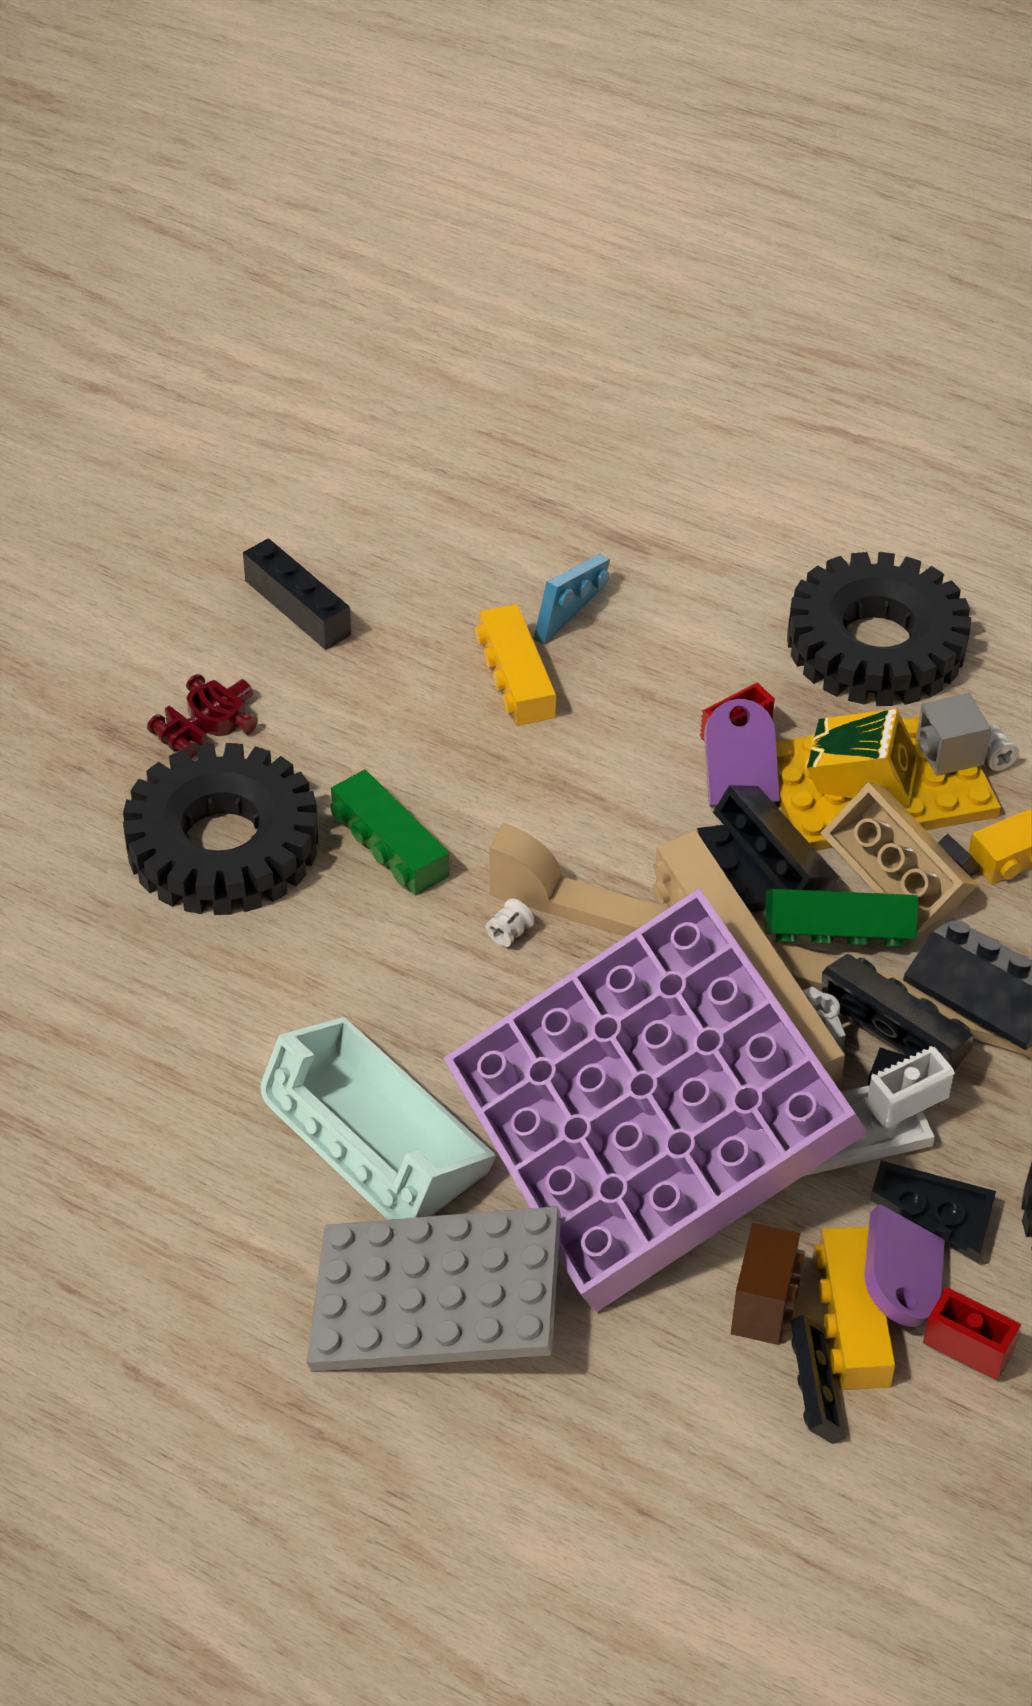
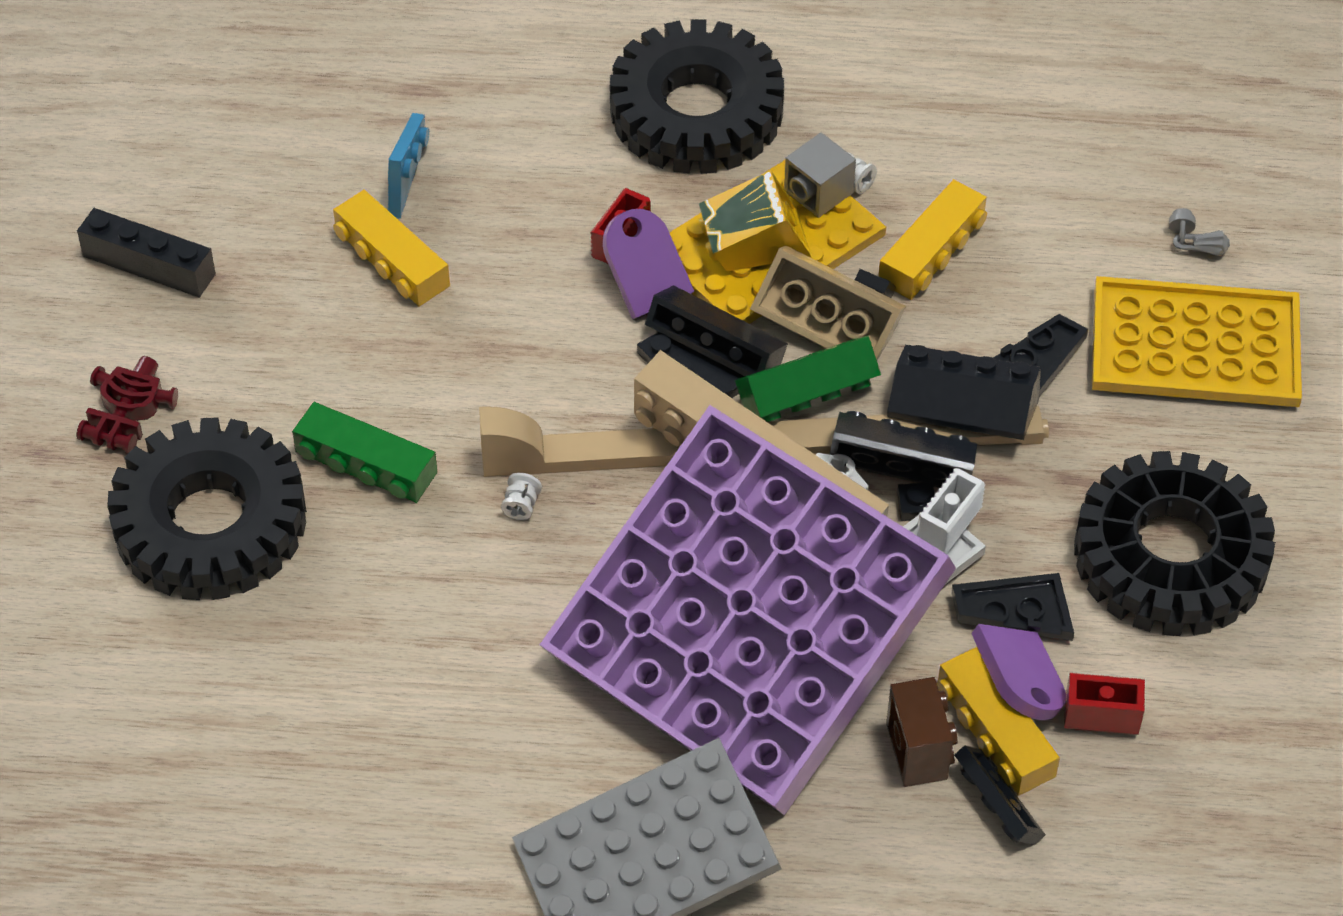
camera: 25 degrees left, 5 degrees up
light aqua windscreen [261,1017,496,1220] -> none

